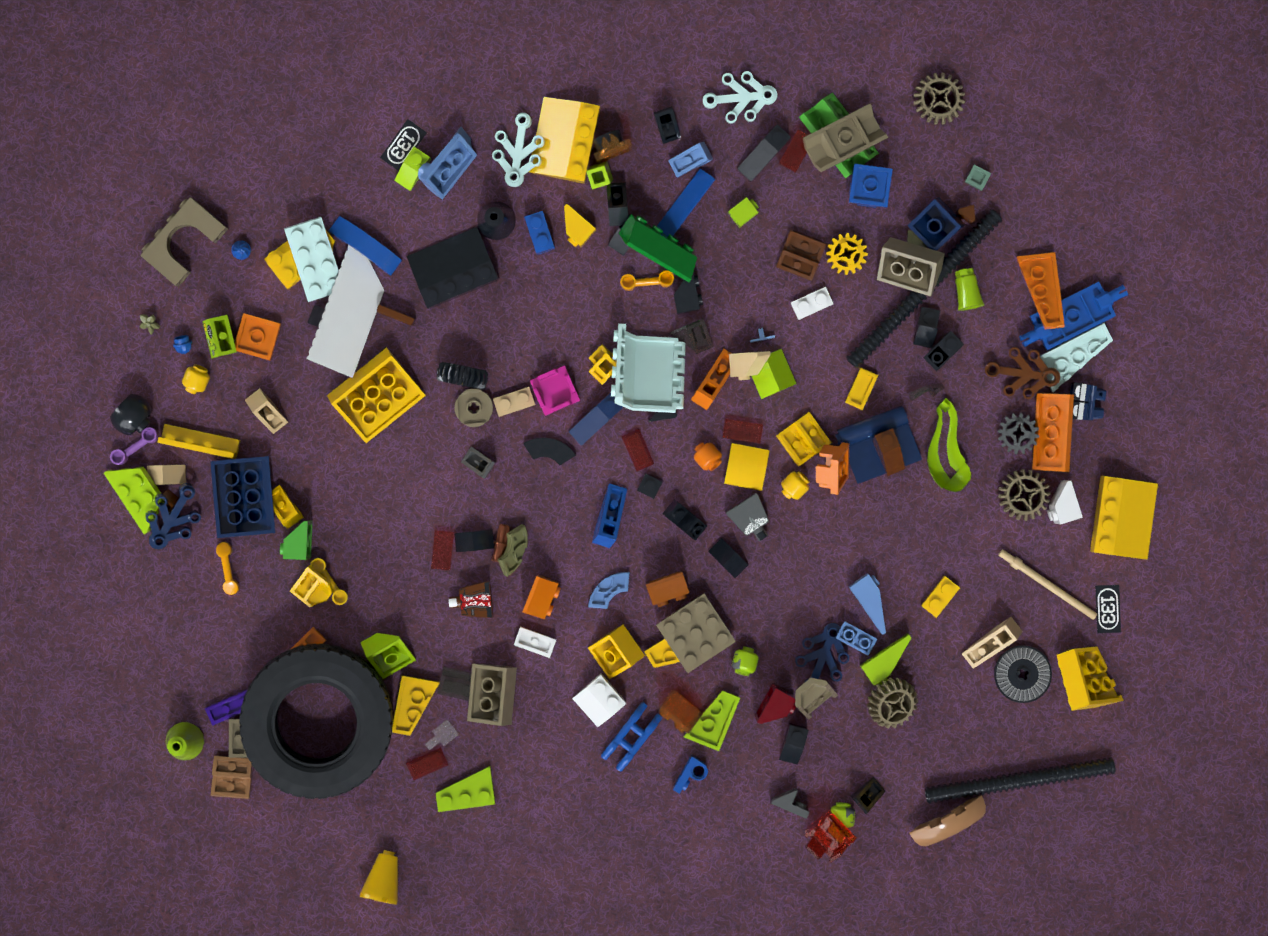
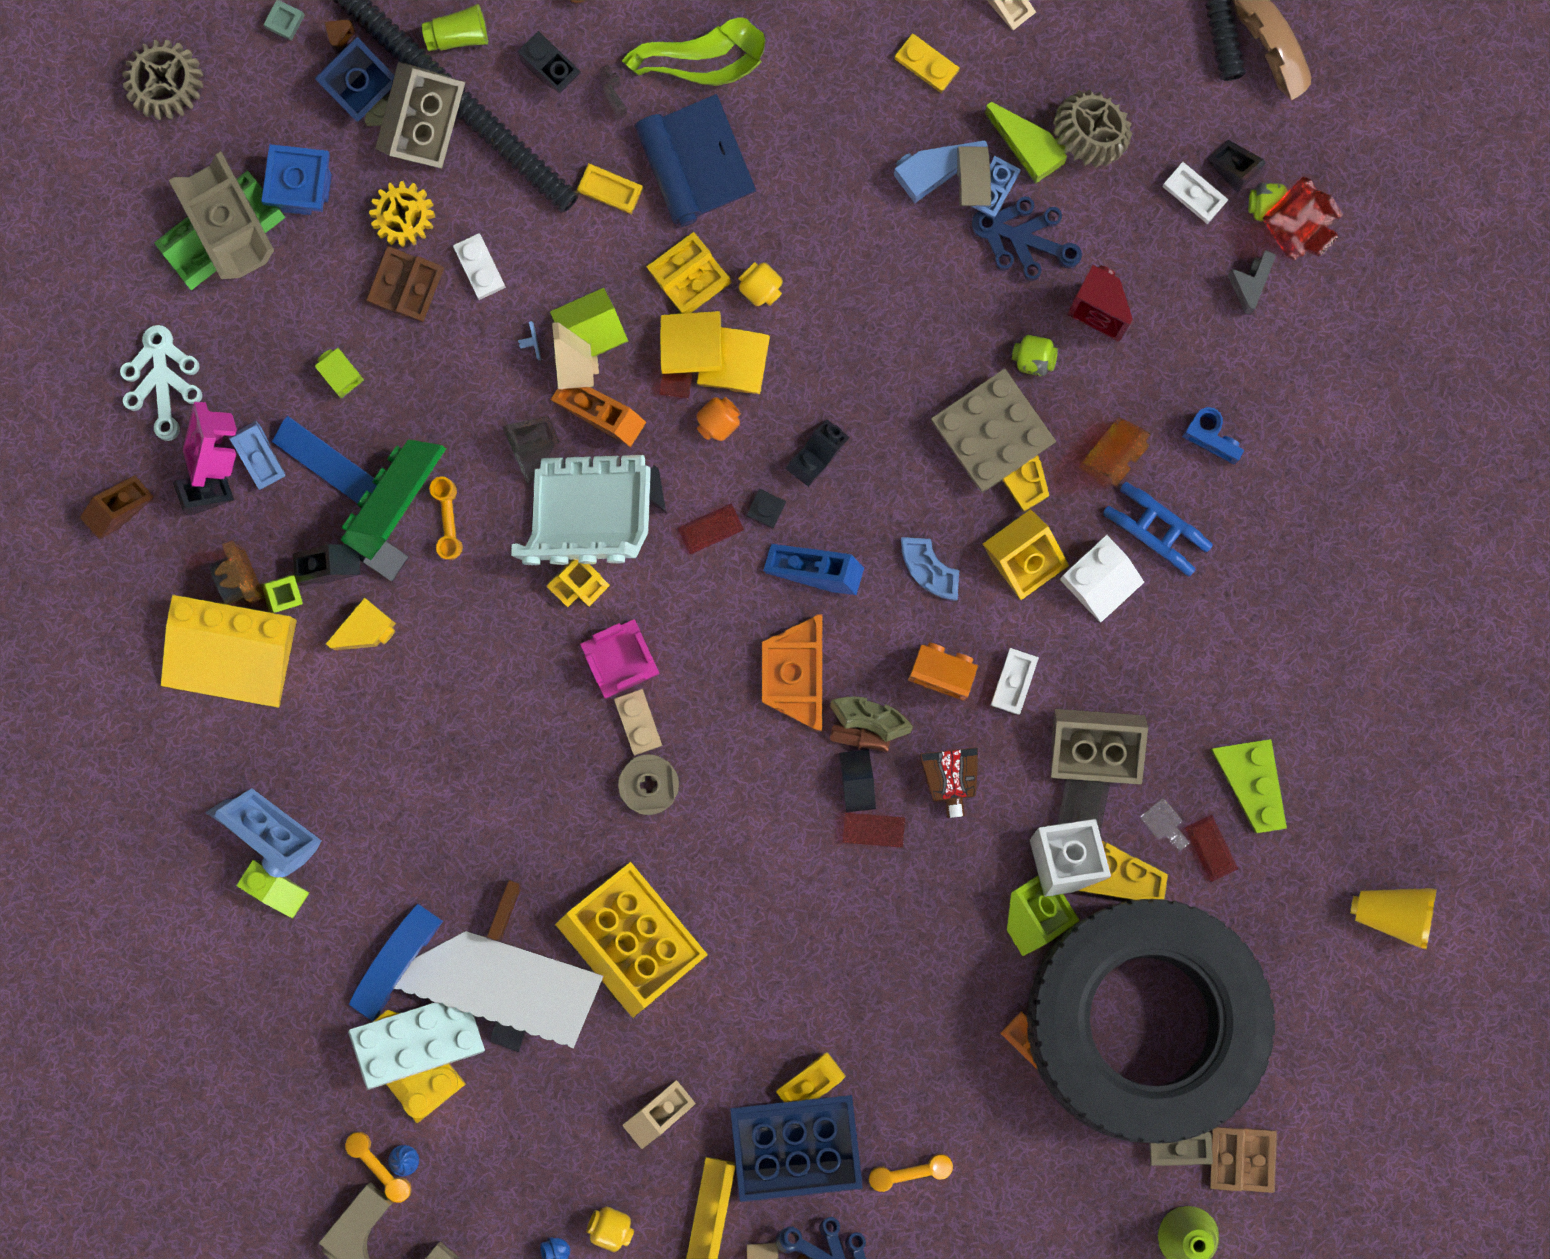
camera: 90 degrees left, 5 degrees down
lime brick [202,315,236,358] -> none
dark purple tile [205,689,248,726] -> none
orange plate [235,313,281,361] -> none
bright green slope [280,520,313,560] -> none
yellow slope [290,565,332,607] -> none
yellow bar [310,558,348,605] -> none
black sticker [380,119,427,171] -> none
black slope [406,227,499,309] -> none
black gear [436,362,488,389] -> none
dark grey slope [461,447,496,479] -> none
black cone [477,202,516,240] -> none
light aqua plant [492,113,545,187] -> none
black tile [523,438,576,465] -> none
blue brick [524,211,555,255] -> none
dark blue slope [569,393,624,446] -> none
dark orange slope [646,570,689,607] -> none
black slope [674,274,703,314] -> none
lime wing [683,690,740,751] -> none
black slope [708,538,748,578] -> none
dark grey torso [725,493,769,541] -> none
black slope [737,124,791,182] -> none
clear red plate [779,130,808,173] -> none
black slope [779,723,809,765] -> none
dark tan piece [795,678,838,720] -> none
orange panel [816,442,849,495] -> none
reddish brown slope [872,428,905,477] -> none
black slope [913,307,940,348] -> none
none -> reddish brown slope [80,475,154,539]
none -> dark pink panel [183,402,237,487]
none -> light orange bar [345,1132,411,1203]
none -> yellow slope [660,311,722,374]
none -> orange wing [762,614,822,731]
none -> dark tan slope [957,146,991,206]
none -> white slope [1030,819,1111,897]
none -> white plate [1162,162,1228,224]

